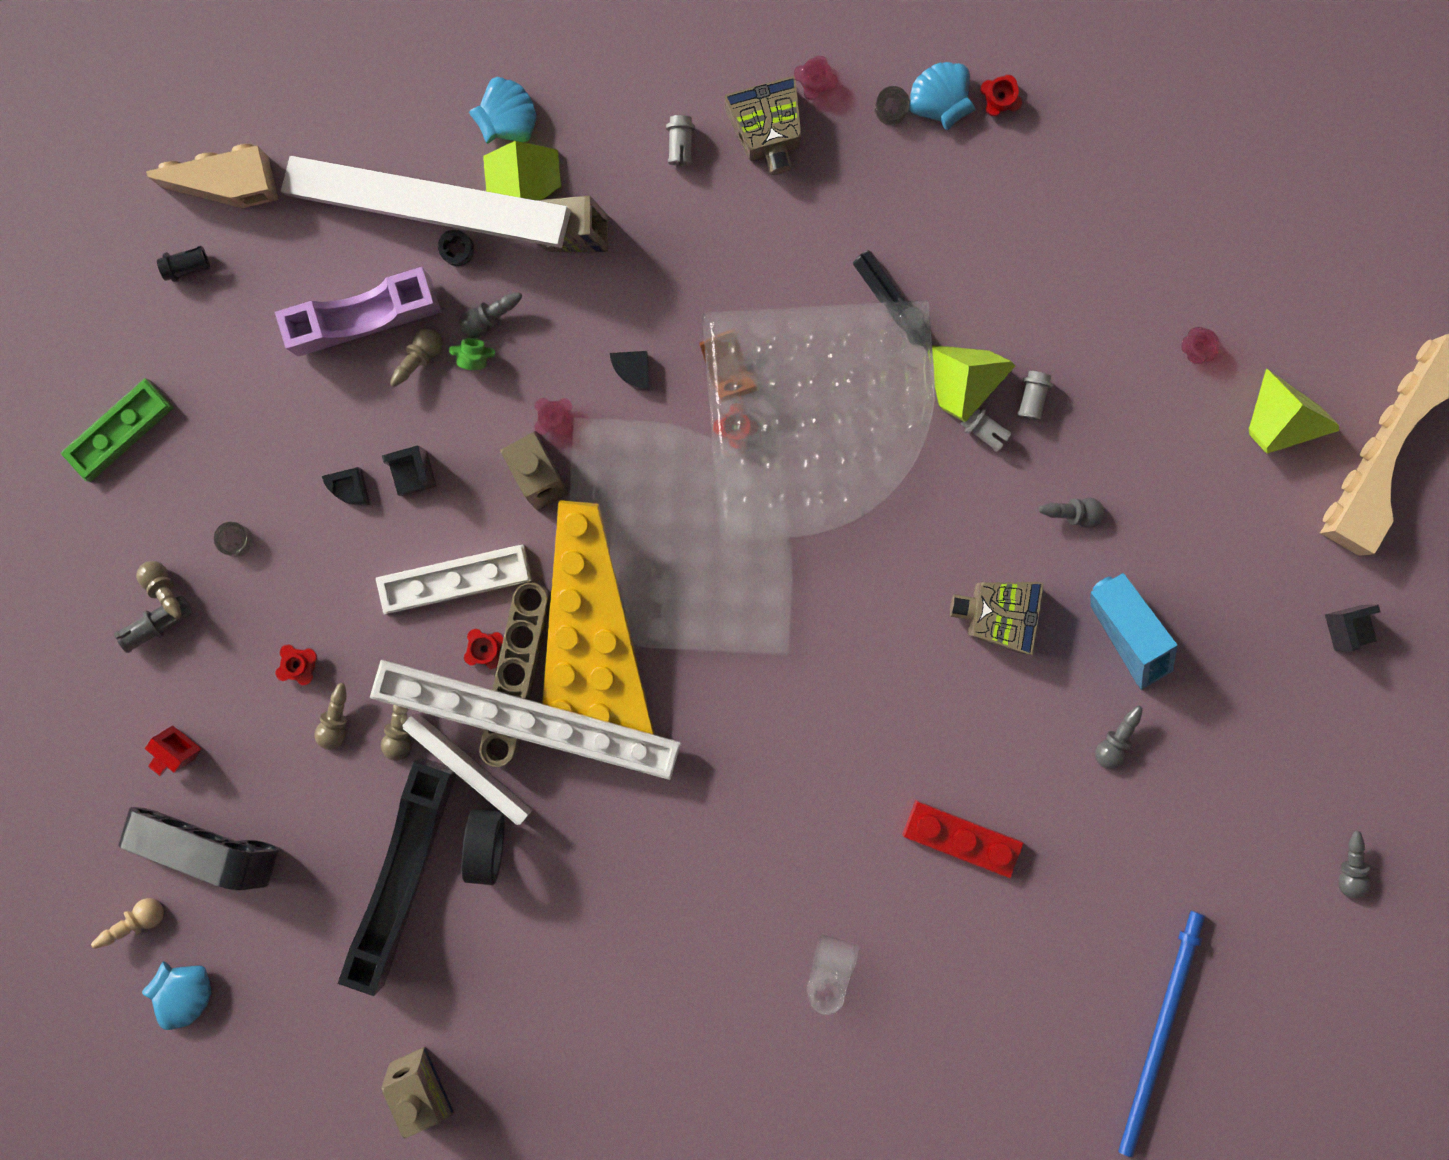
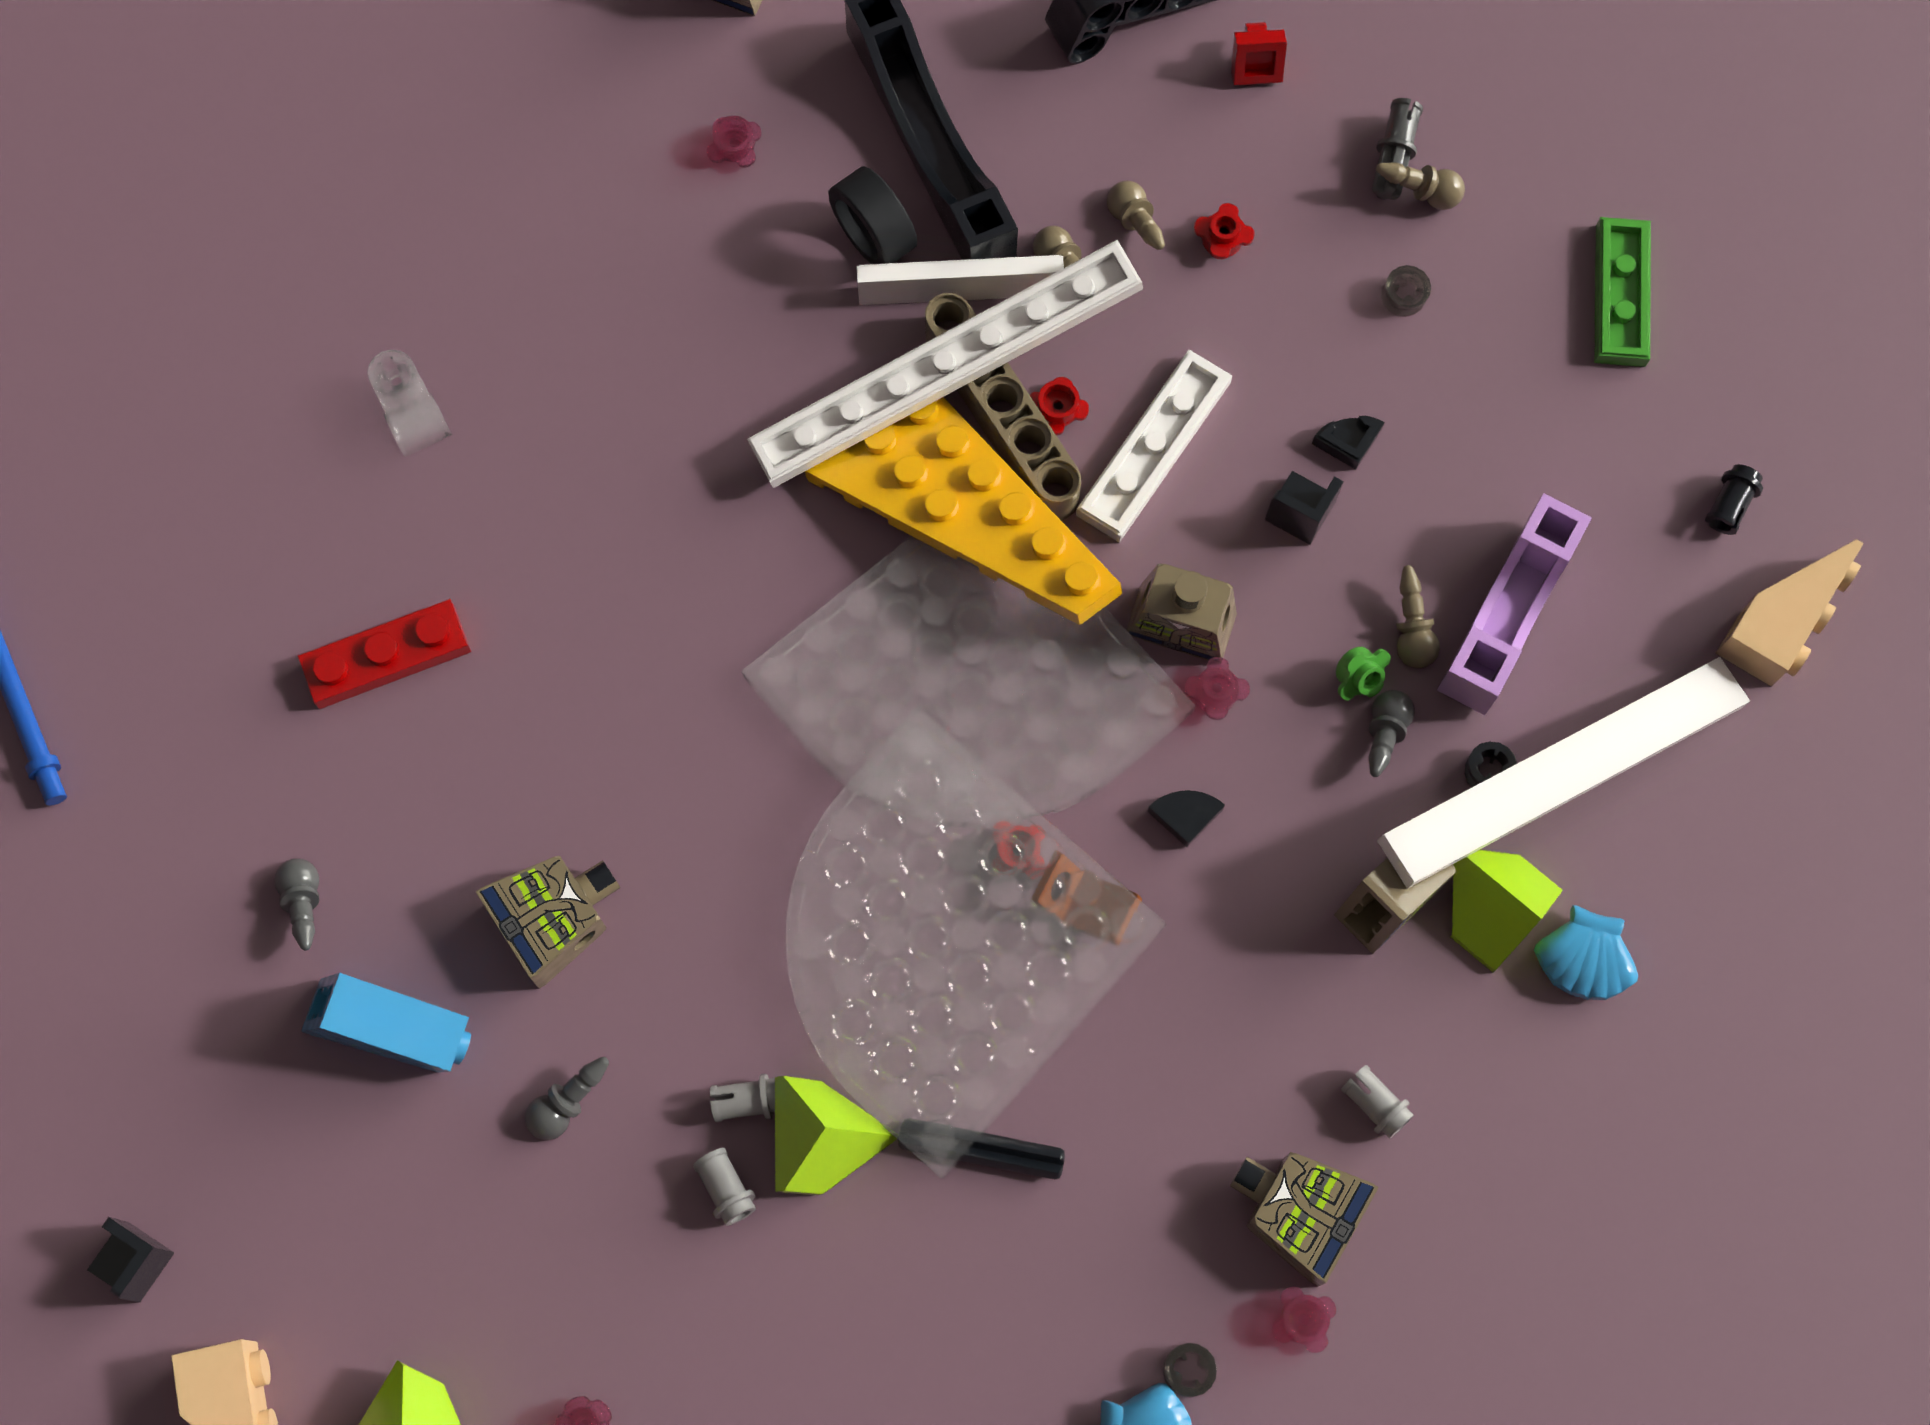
camera: 135 degrees right, 15 degrees down
none -> clear pink plate [707,116,762,168]

